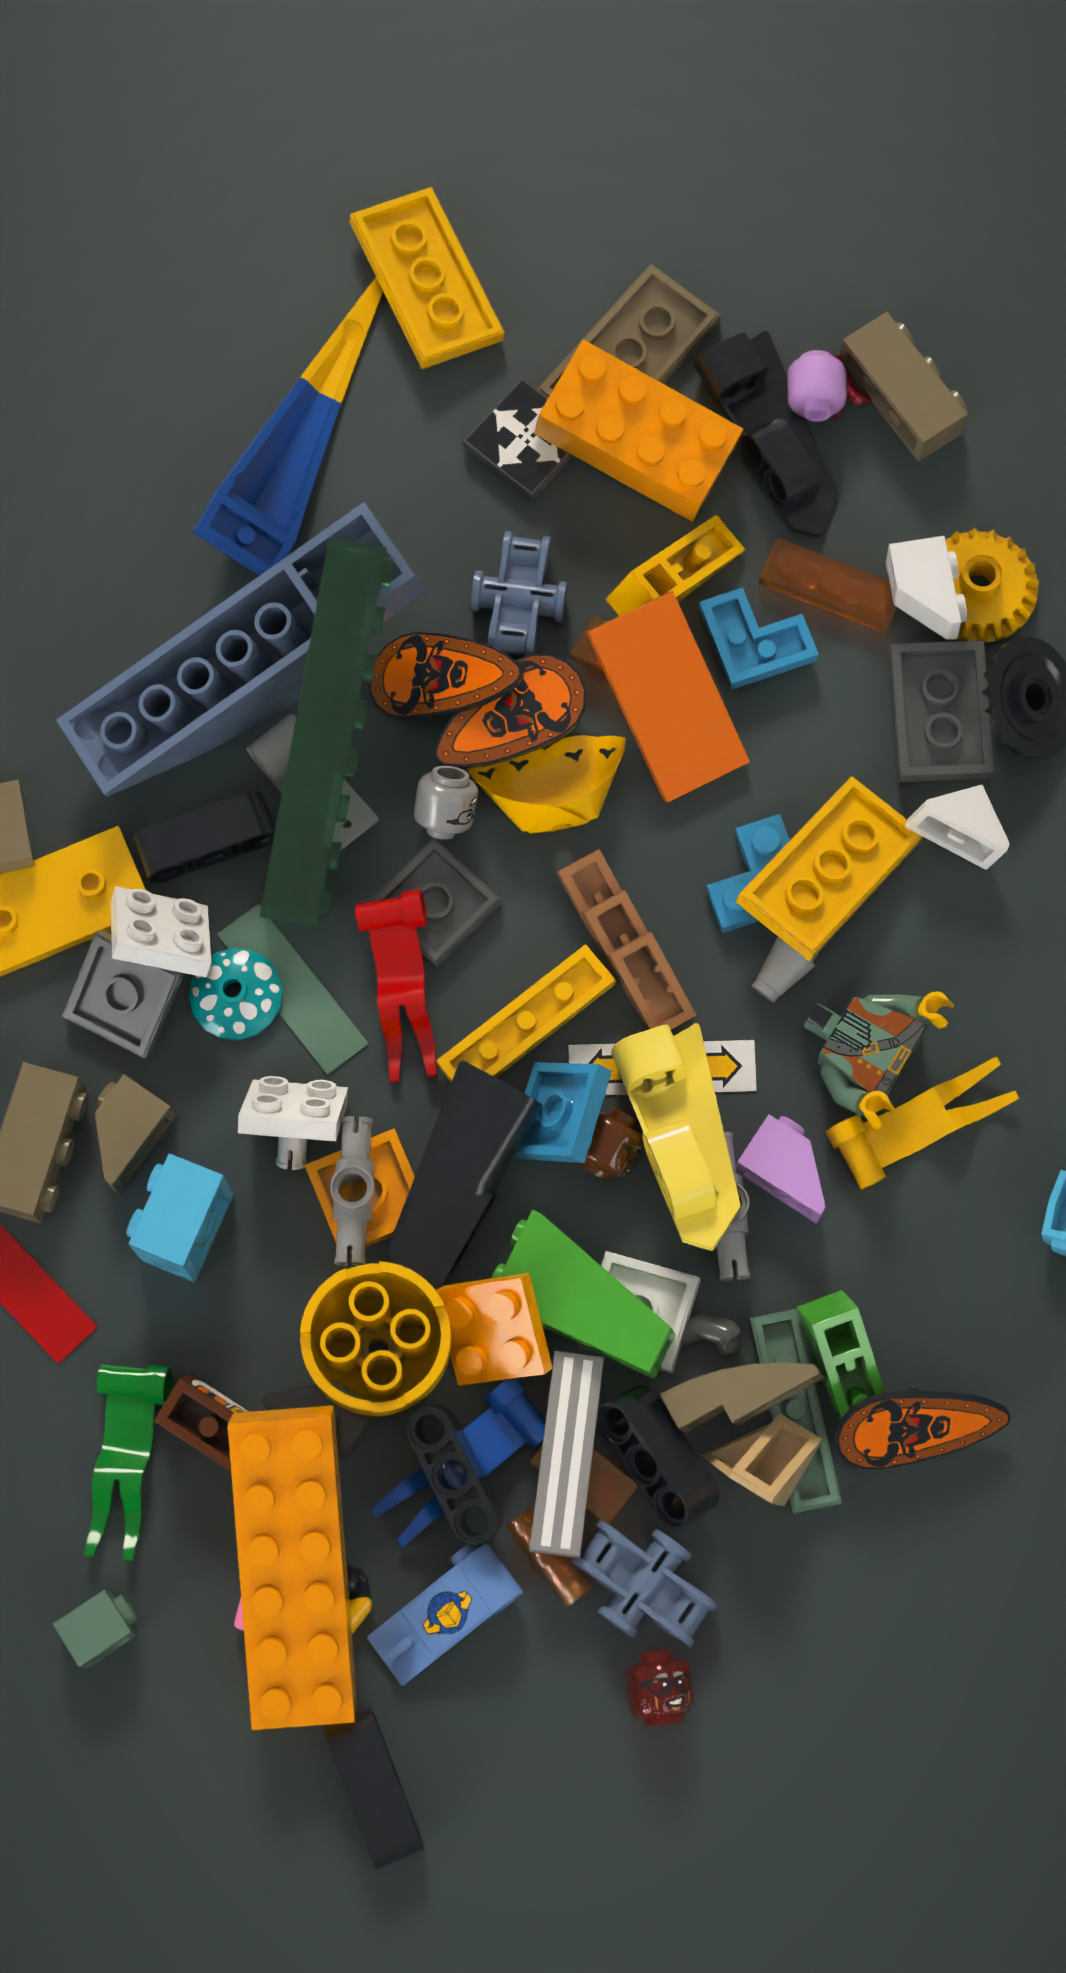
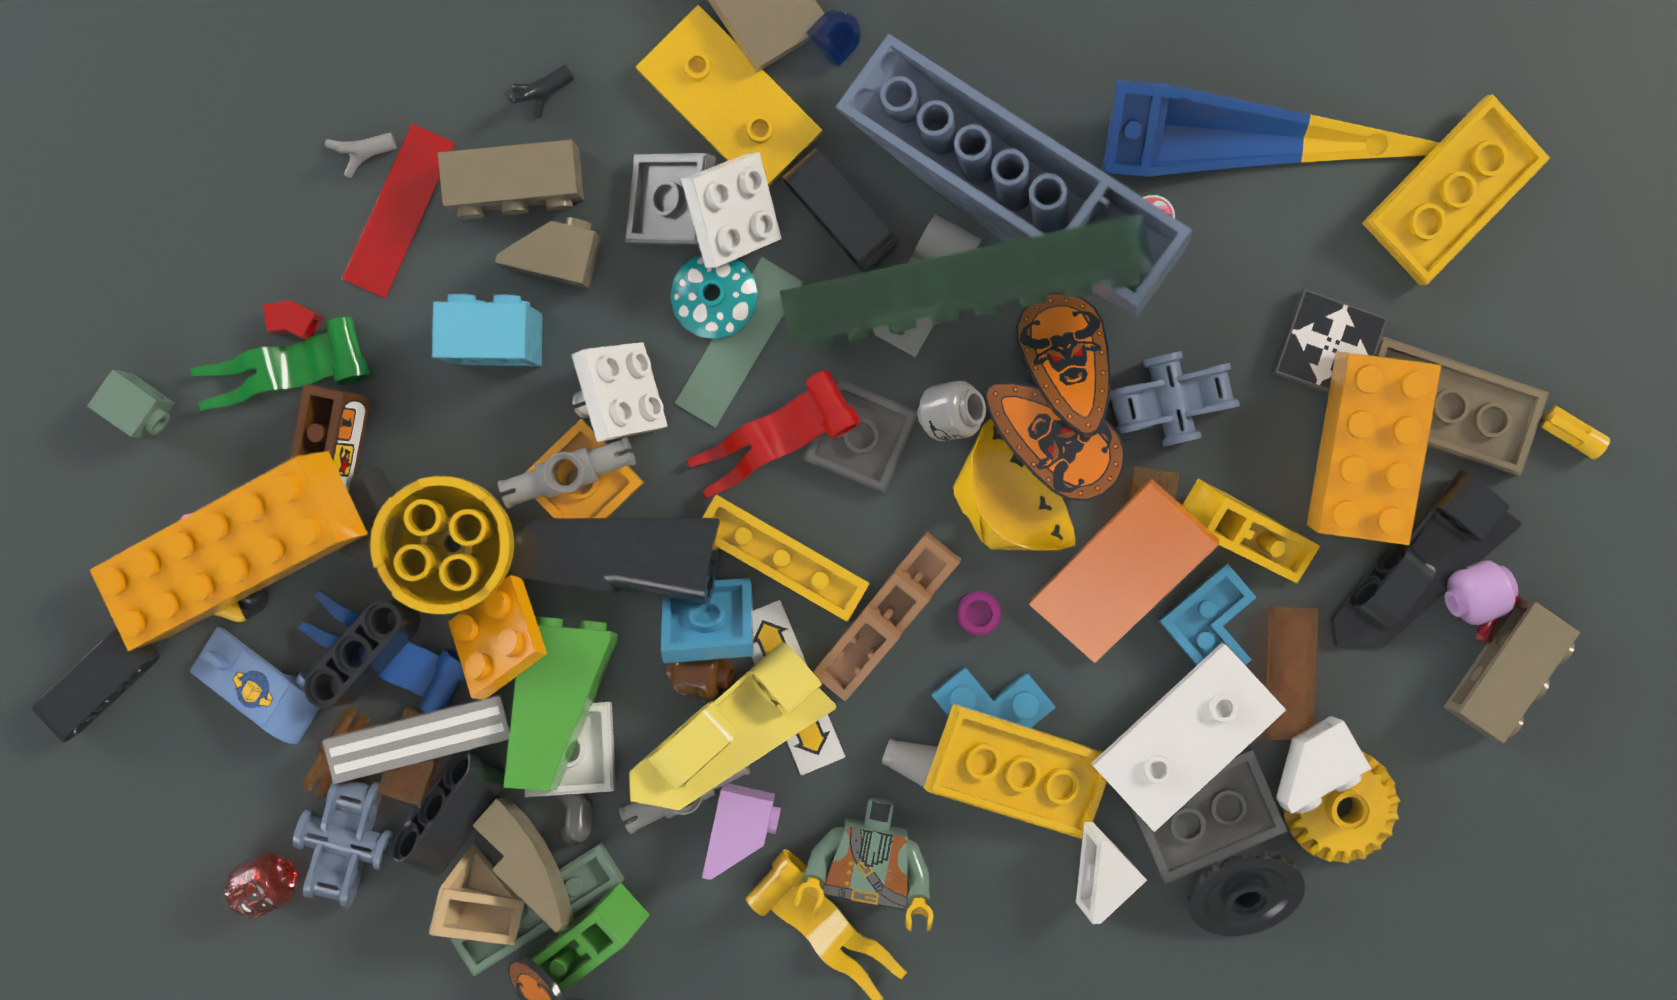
camera: 60 degrees right, 15 degrees up
none -> red piece [263,300,324,339]
none -> clear blue tile [806,10,861,67]
none -> magenta tile [956,591,1001,636]
none -> white plate [1091,643,1286,832]
none -> yellow piece [1540,405,1610,460]

